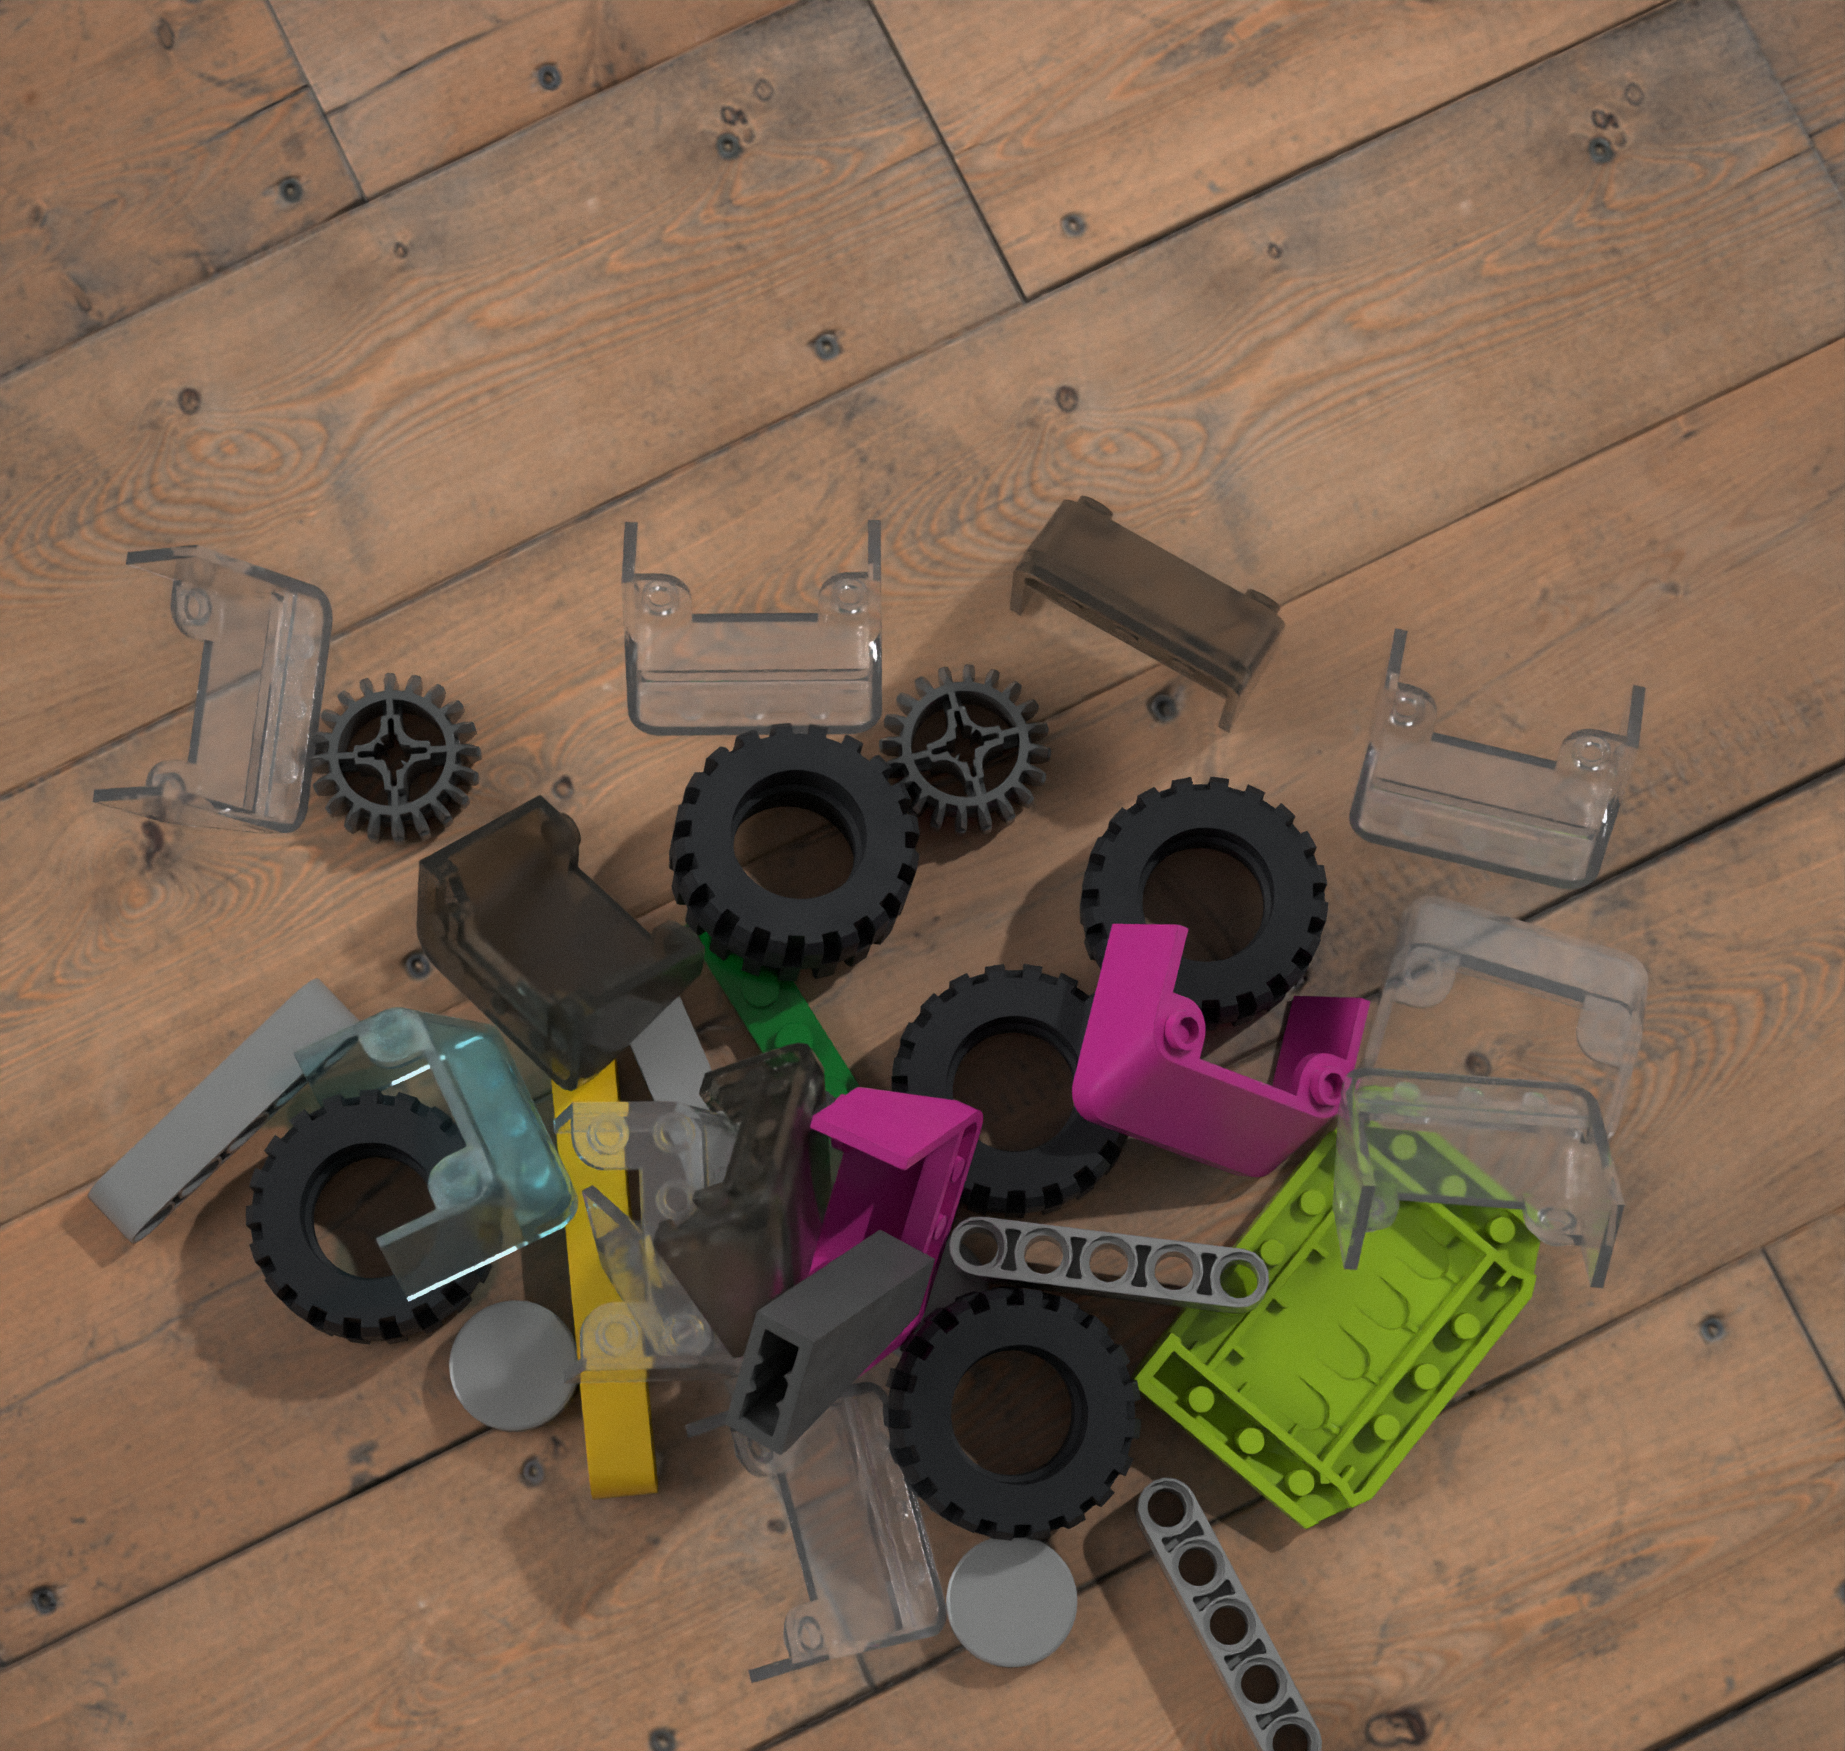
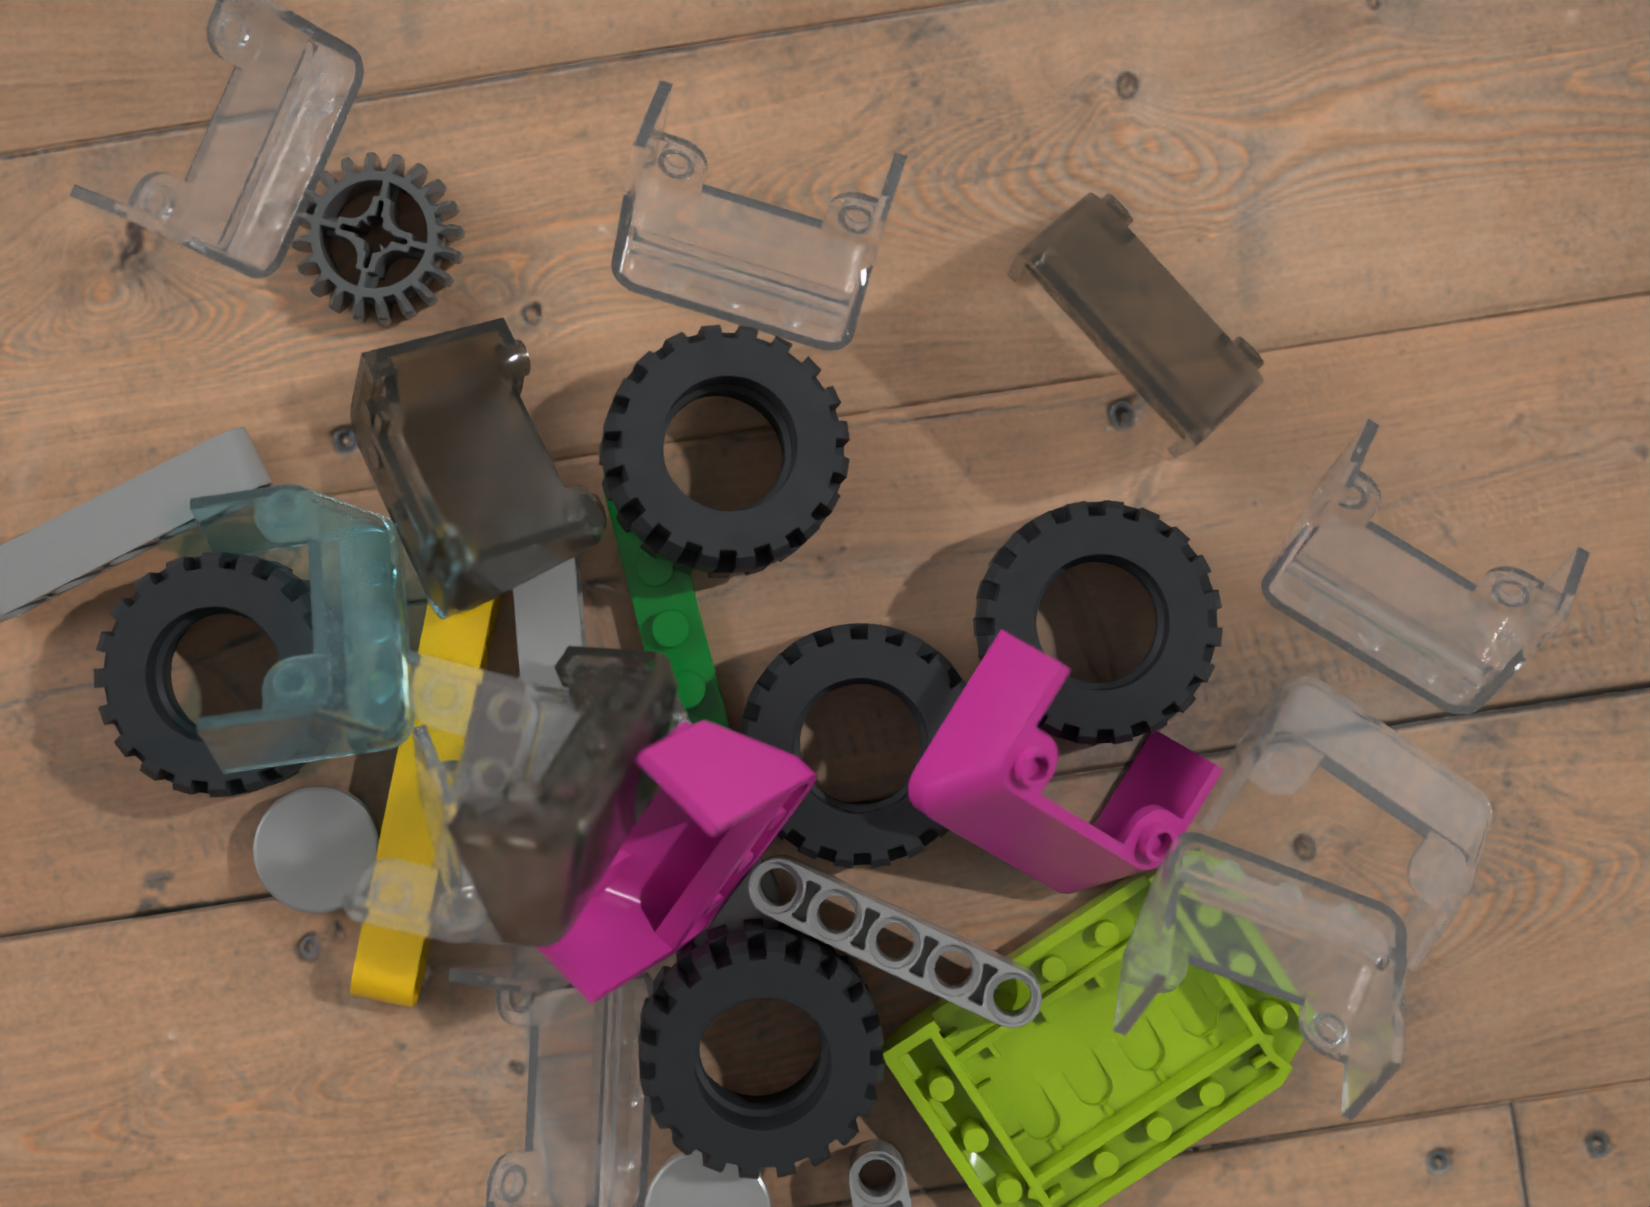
camera: 15 degrees right, 10 degrees up
dark grey slope [725,1230,935,1455] -> none
dark grey gear [879,664,1051,836] -> none

